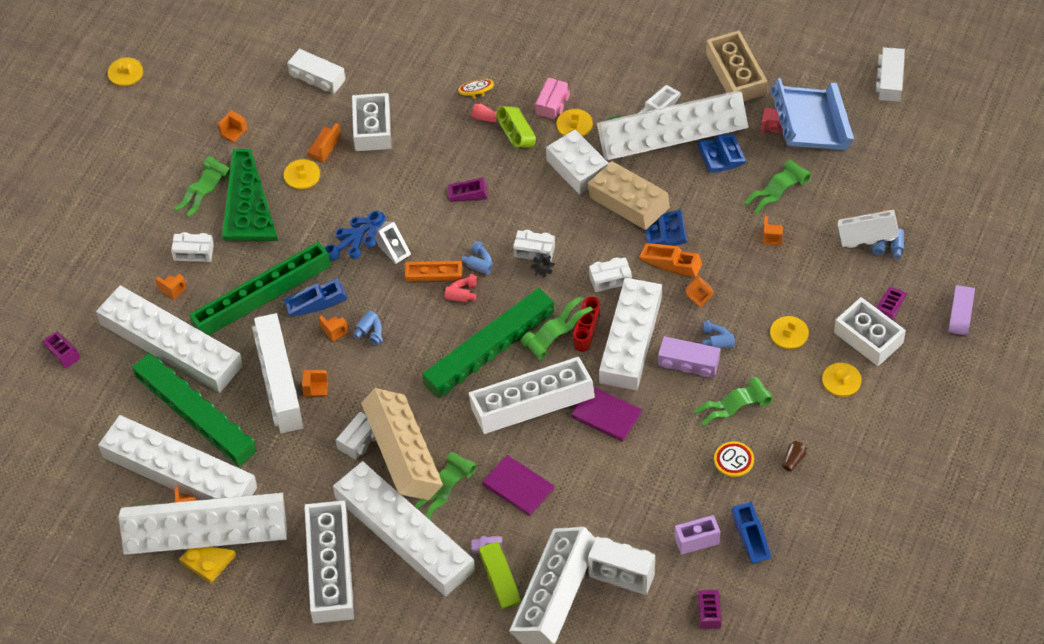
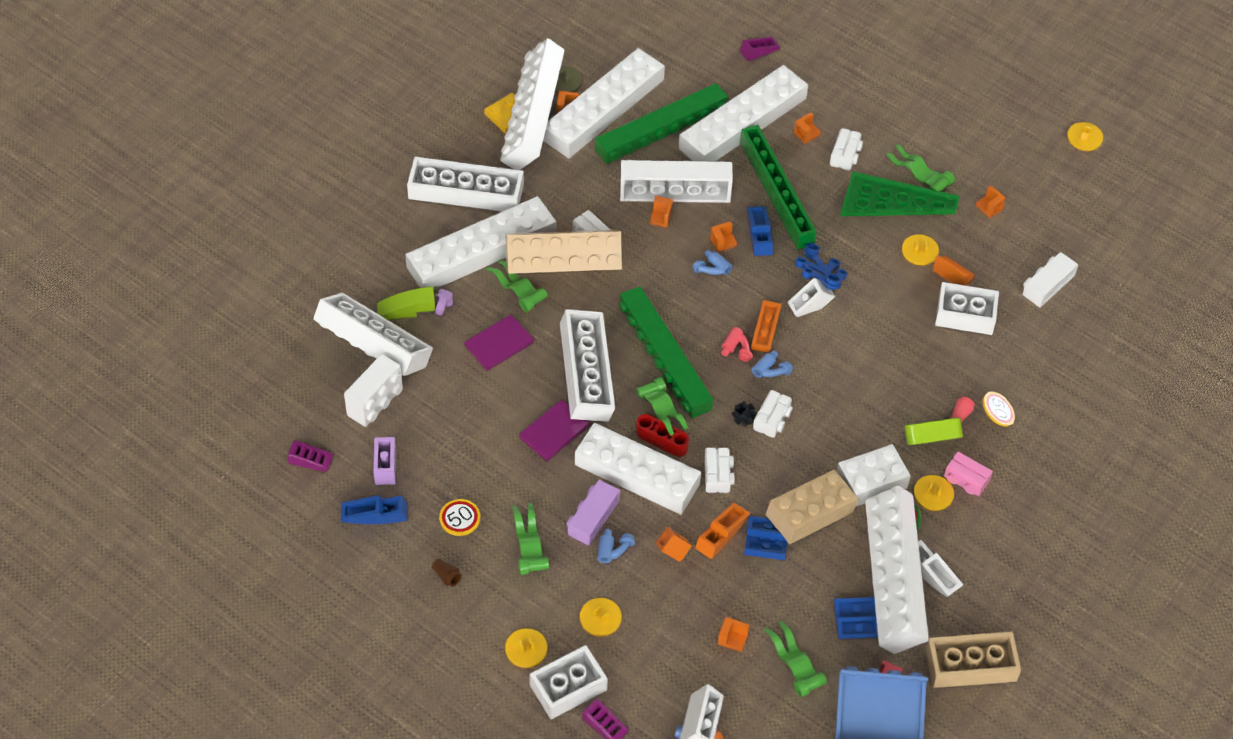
camera: 100 degrees right, 0 degrees up
magenta slope [448,177,488,202] -> none

